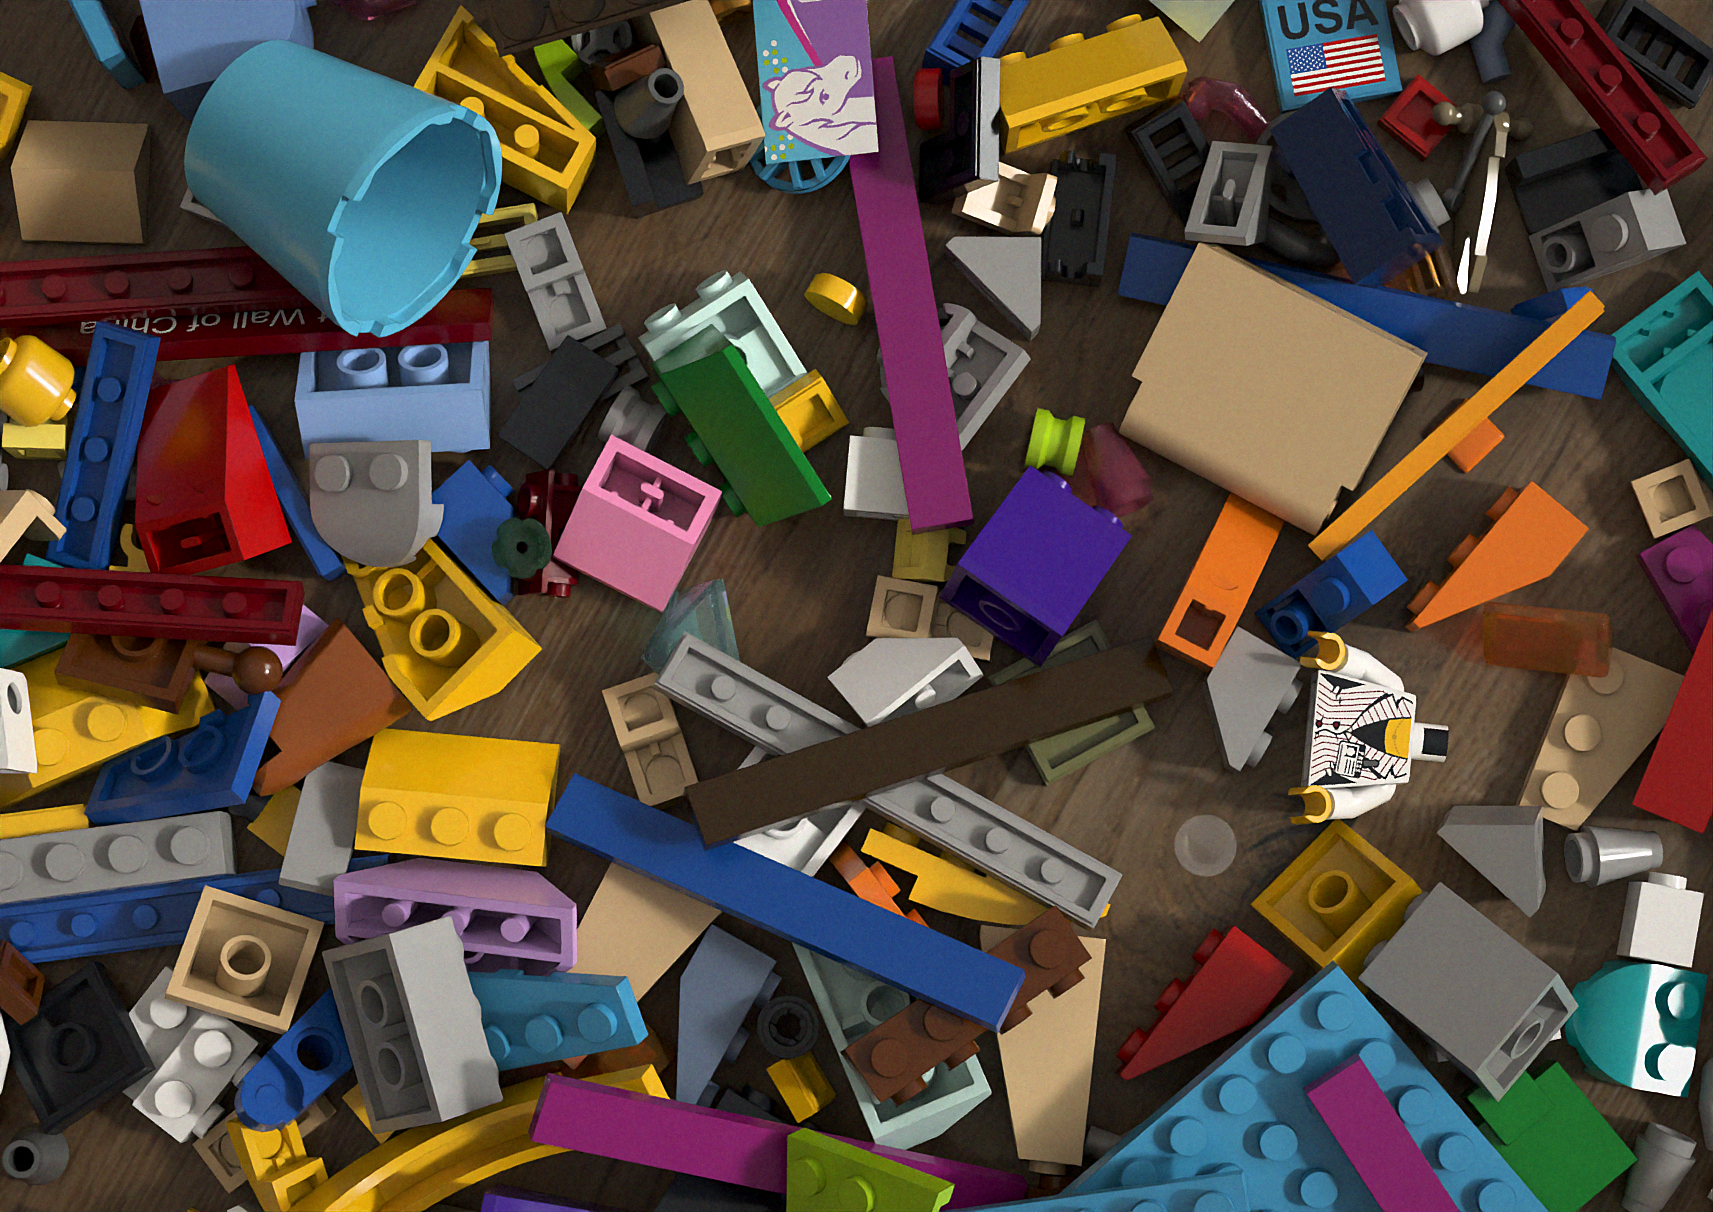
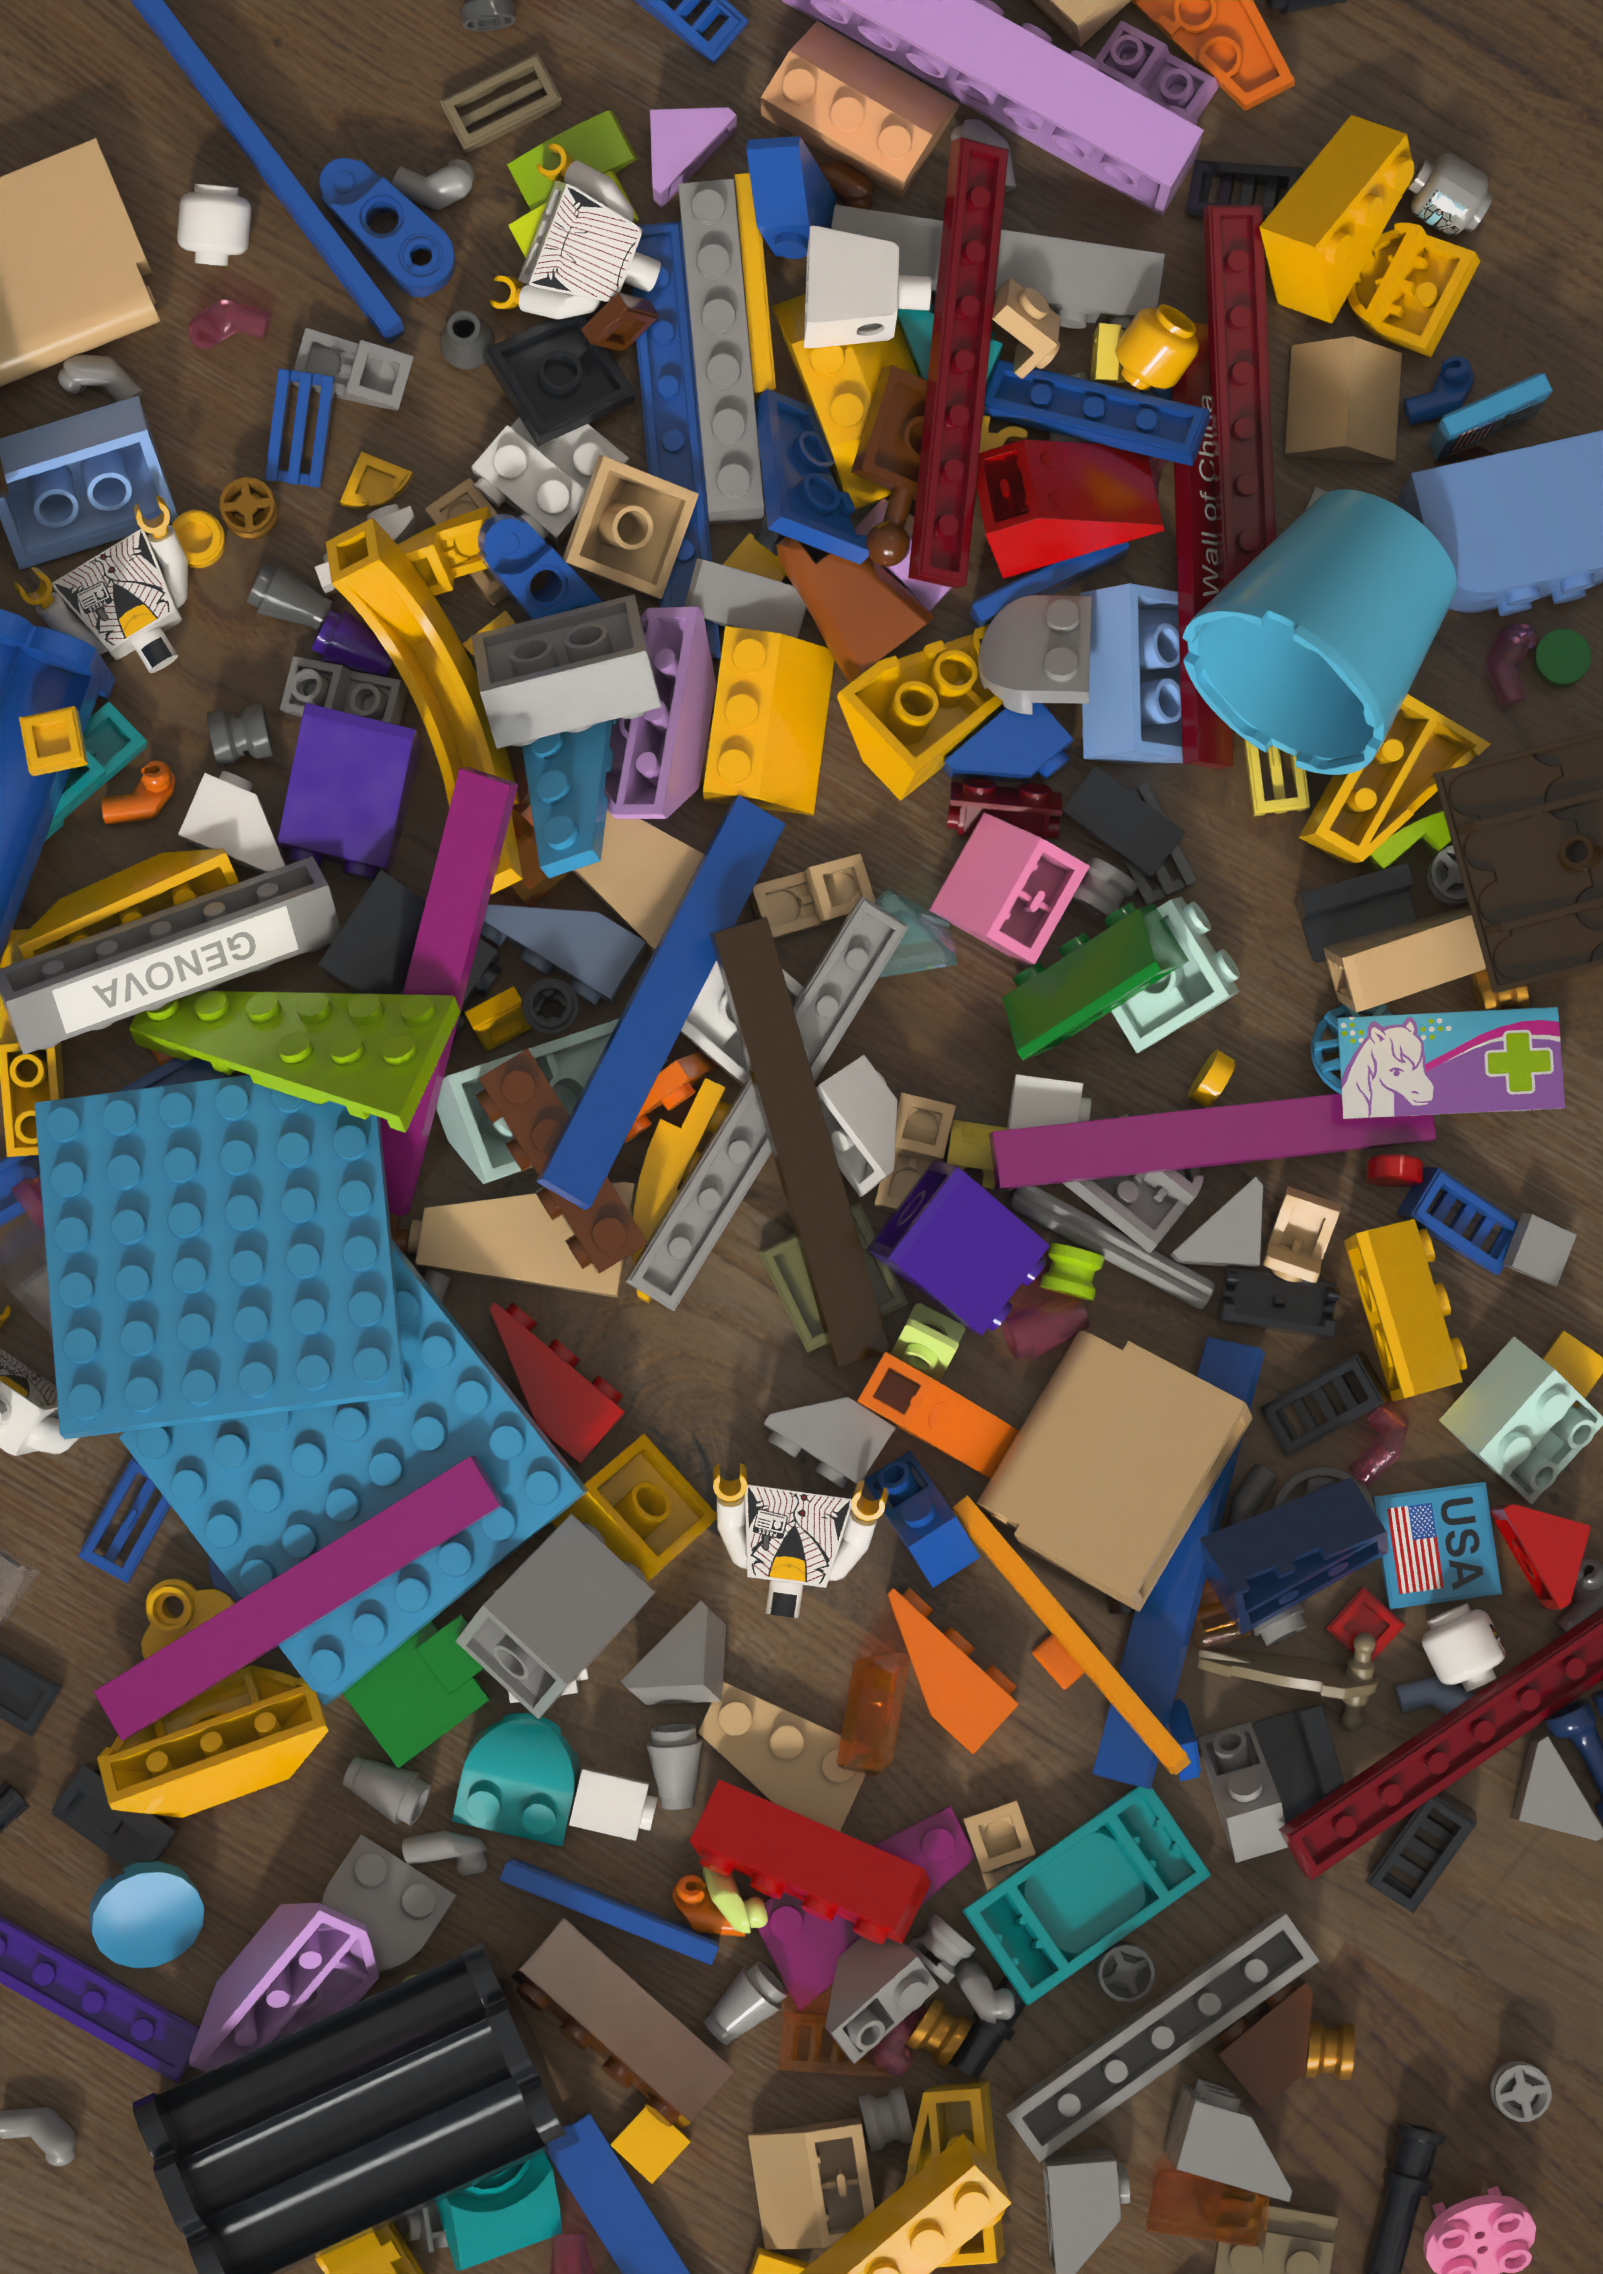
camera: 85 degrees right, 0 degrees up
clear green plate [491,518,552,579] -> none
light grey slope [504,212,607,353] -> none
reddish brown tile [588,41,667,91] -> none
dark grey cone [614,68,684,139] -> none
yellow tile [769,369,849,453] -> none
black tile [919,56,1000,205] -> none
clear plate [1174,815,1237,877] -> none
light grey slope [1184,141,1274,246] -> none
dark grey hinge [1441,91,1506,213] -> none
none -> yellowish green bracket [891,1303,965,1381]
none -> light grey axle [1009,1186,1215,1309]
none -> blue arm [1403,356,1474,426]

